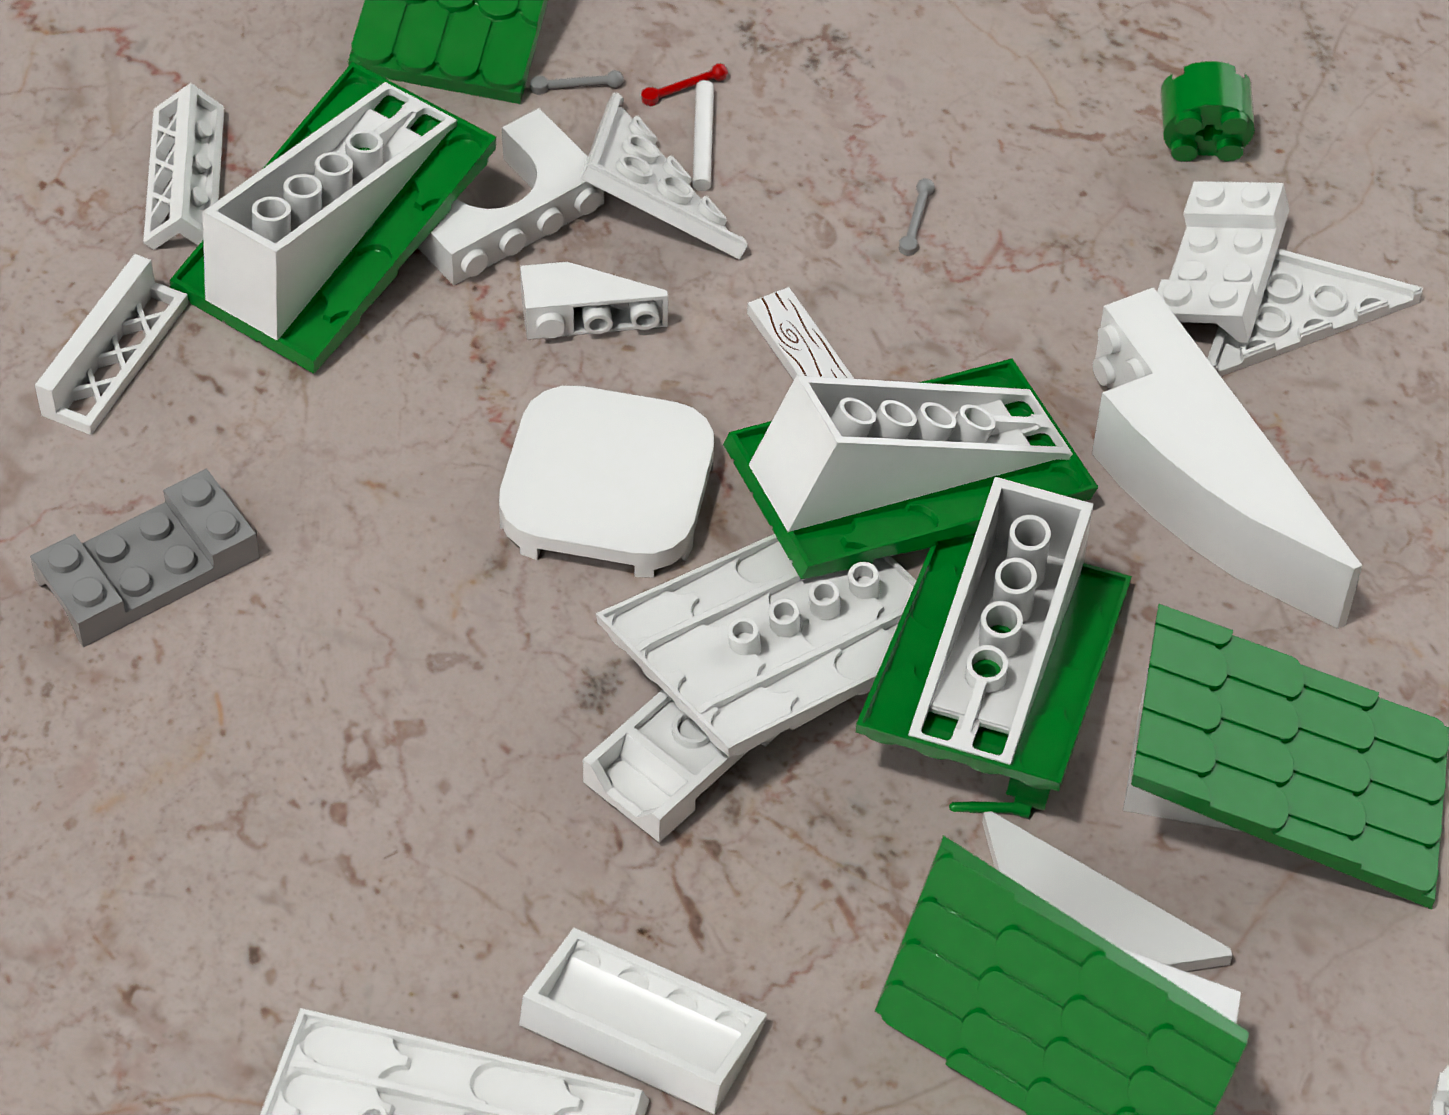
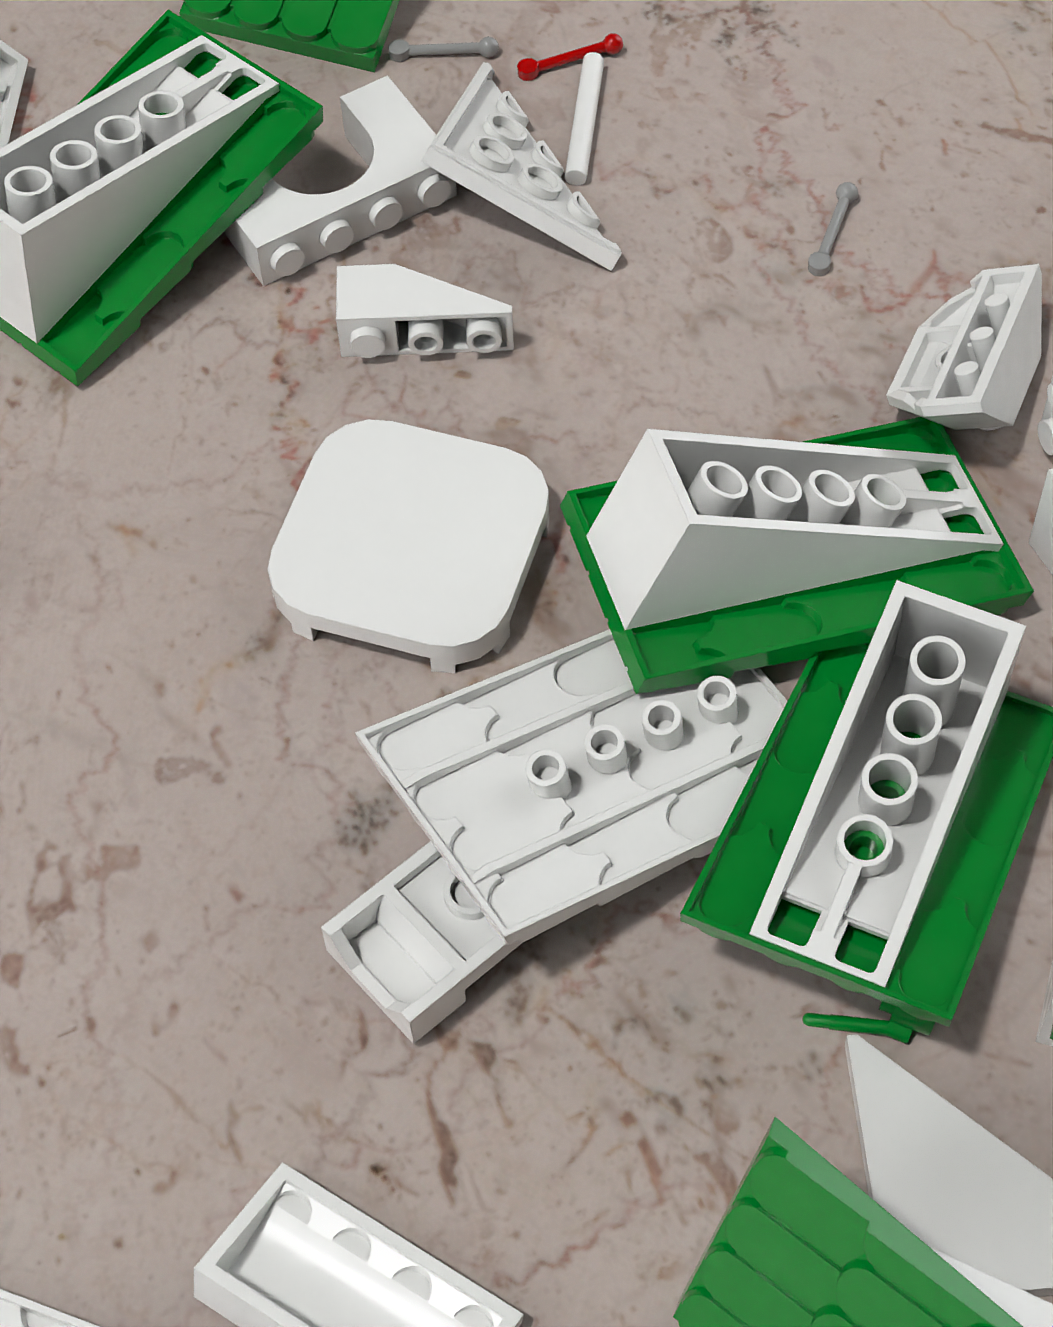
camera: 10 degrees right, 5 degrees up
white tile [747,287,854,380] -> none
none -> white wedge [886,264,1042,431]

